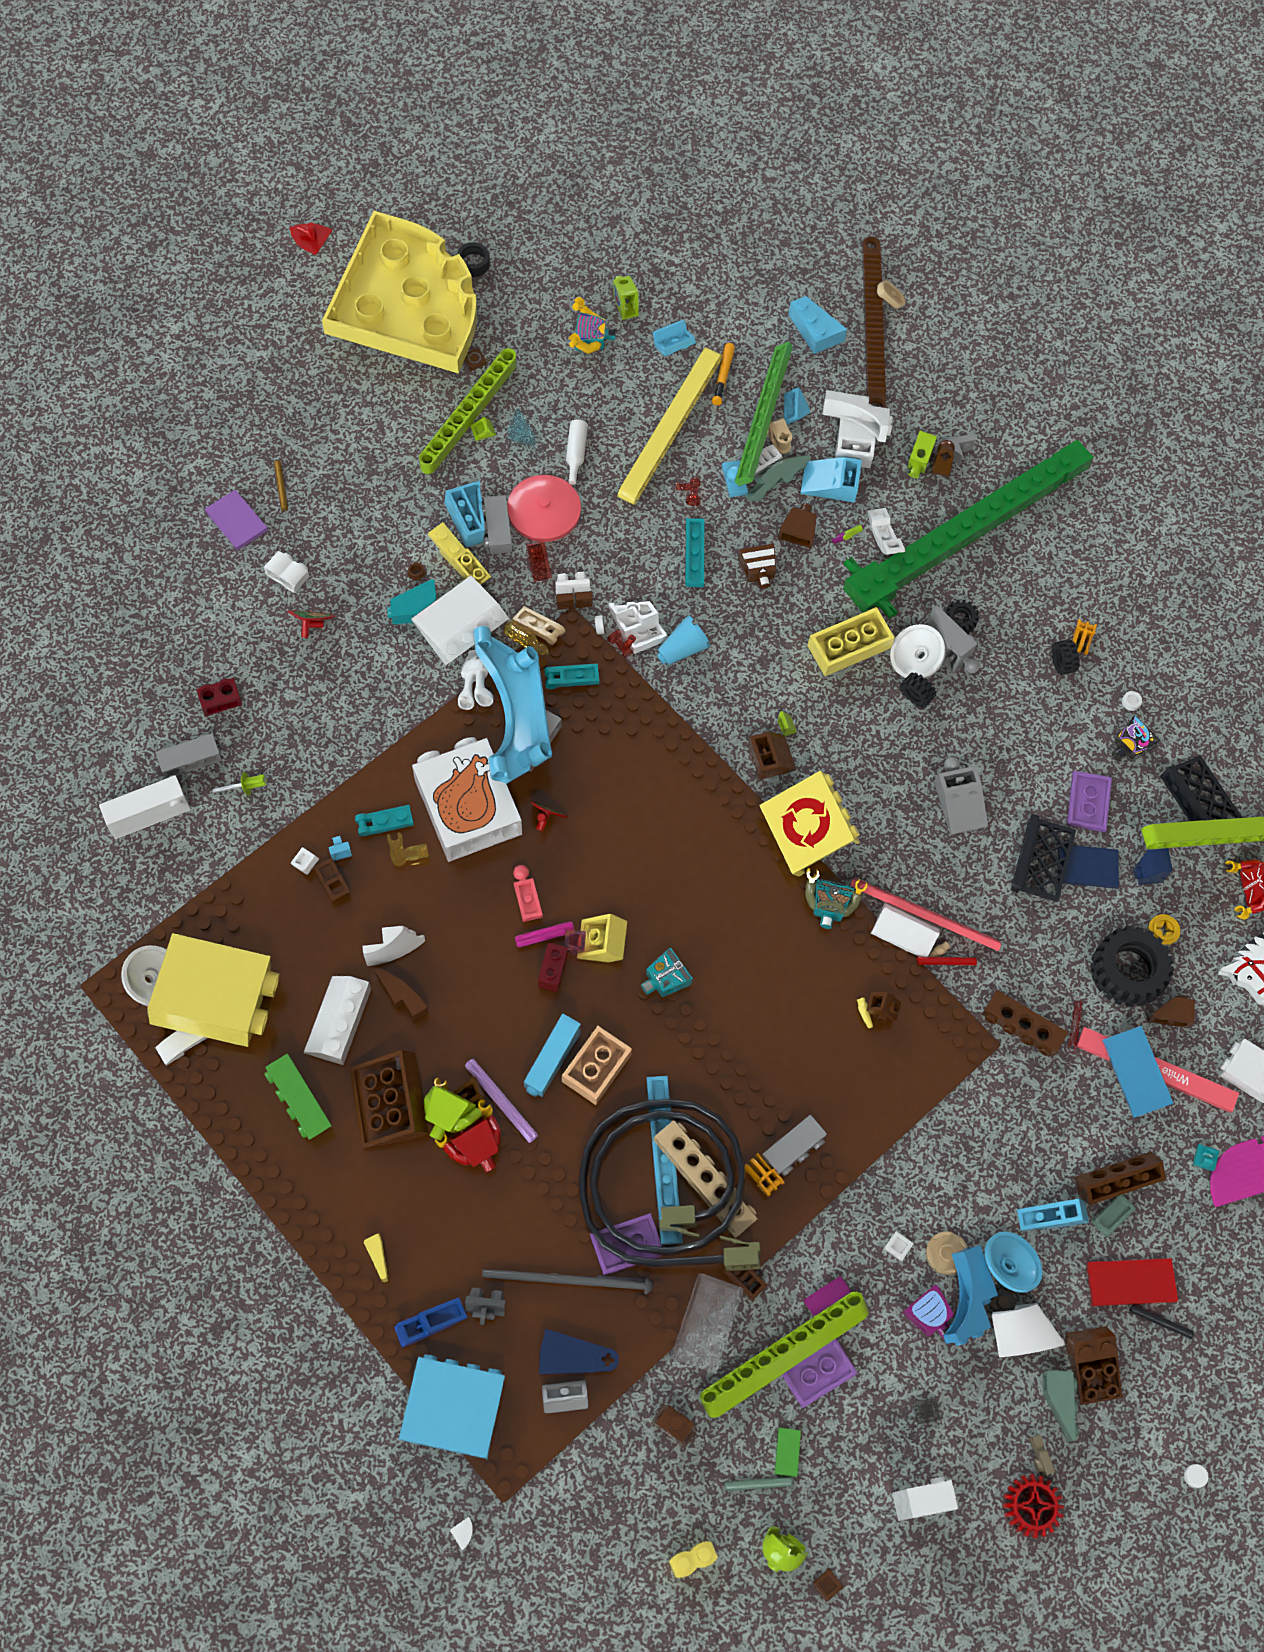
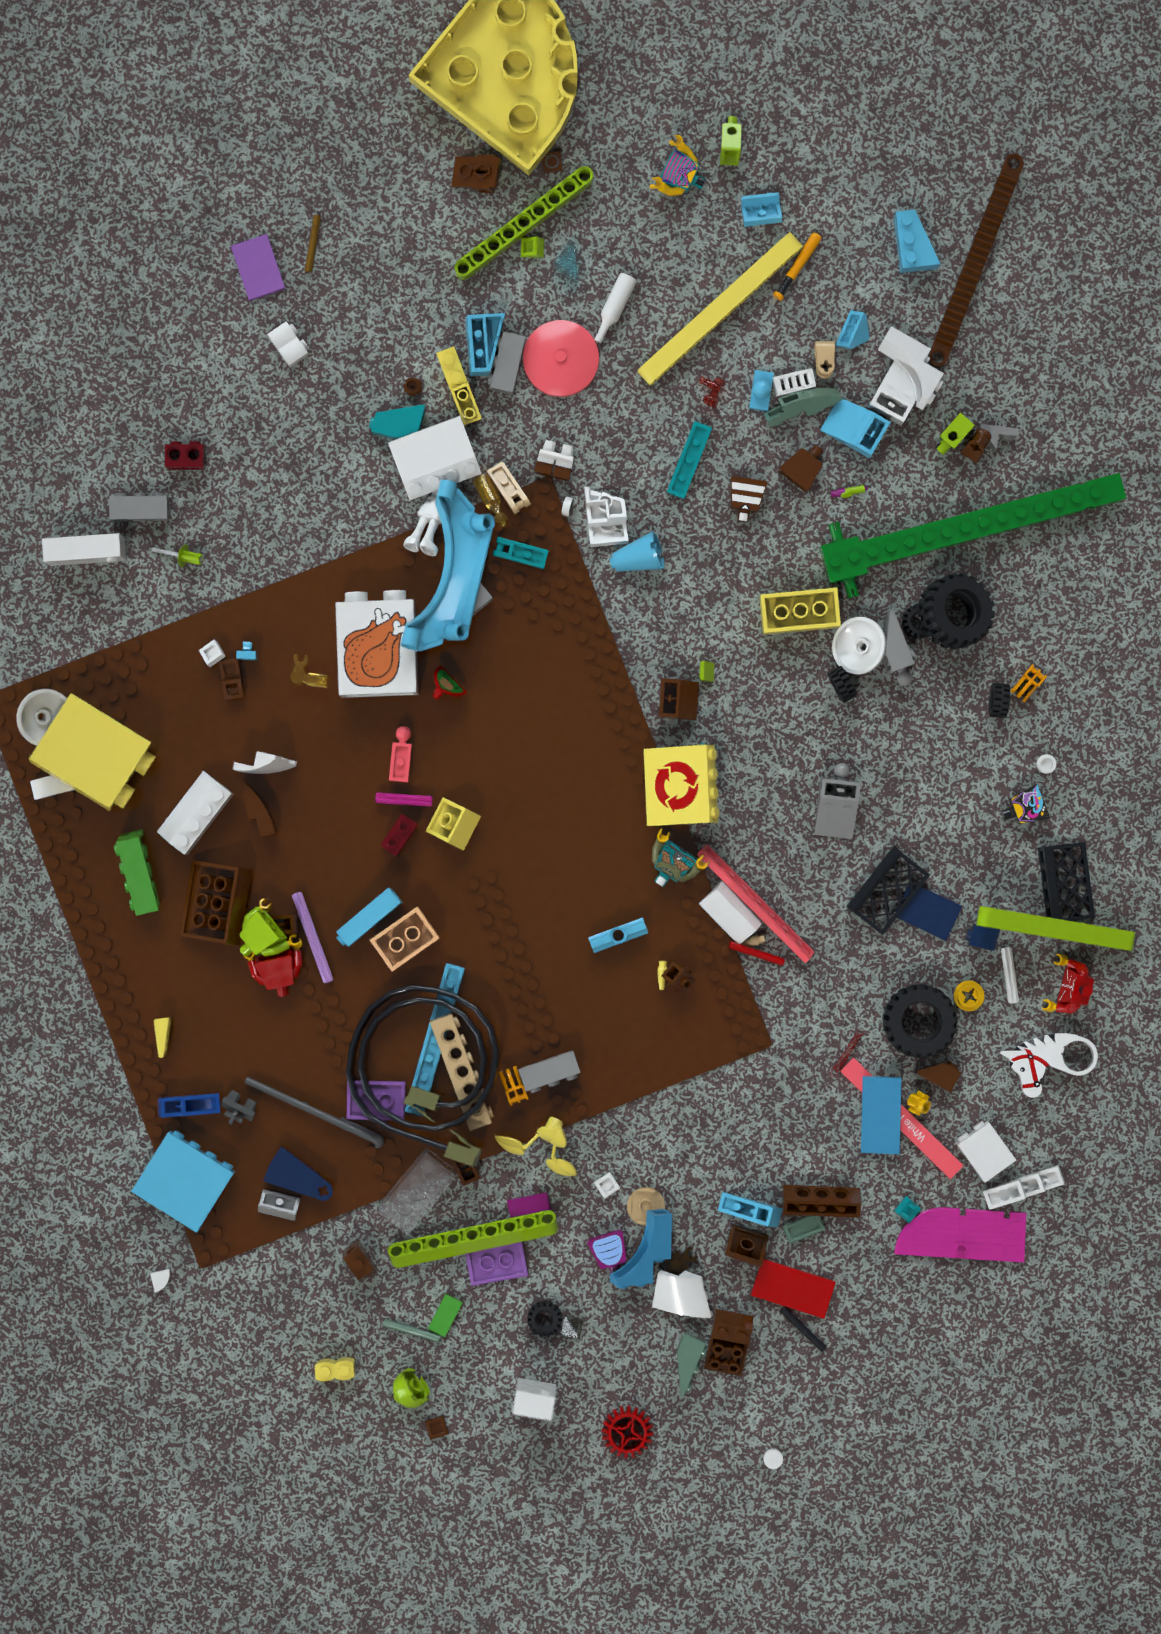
camera: 30 degrees right, 20 degrees up
red shield [287,610,335,638] -> none
teal plate [355,805,414,836] -> none
black tyre [457,242,490,277] -> none
clear red slope [526,541,552,582] -> none
clear pink slope [564,930,586,954] -> none
clear red piece [607,630,636,658] -> none
torso [641,948,693,997] -> none
bright green plate [735,341,793,486] -> none
white slope [868,508,905,554] -> none
tan plate [877,280,905,309] -> none
reddish brown brick [981,990,1068,1057] -> none
medium azure dish [985,1232,1042,1293] -> none
dark tan plate [1029,1435,1055,1476] -> none
medium lavender tile [1066,771,1112,832] -> none
none -> reddish brown piece [451,155,501,194]
none -> light yellow plant [495,1117,577,1176]
none -> black tyre [527,1300,562,1337]
none -> medium azure piece [588,917,648,953]
none -> reddish brown slope [723,1224,769,1267]
none -> yellow gear [907,1091,931,1116]
none -> black tyre [918,573,995,650]
none -> white axle [1001,947,1019,1003]

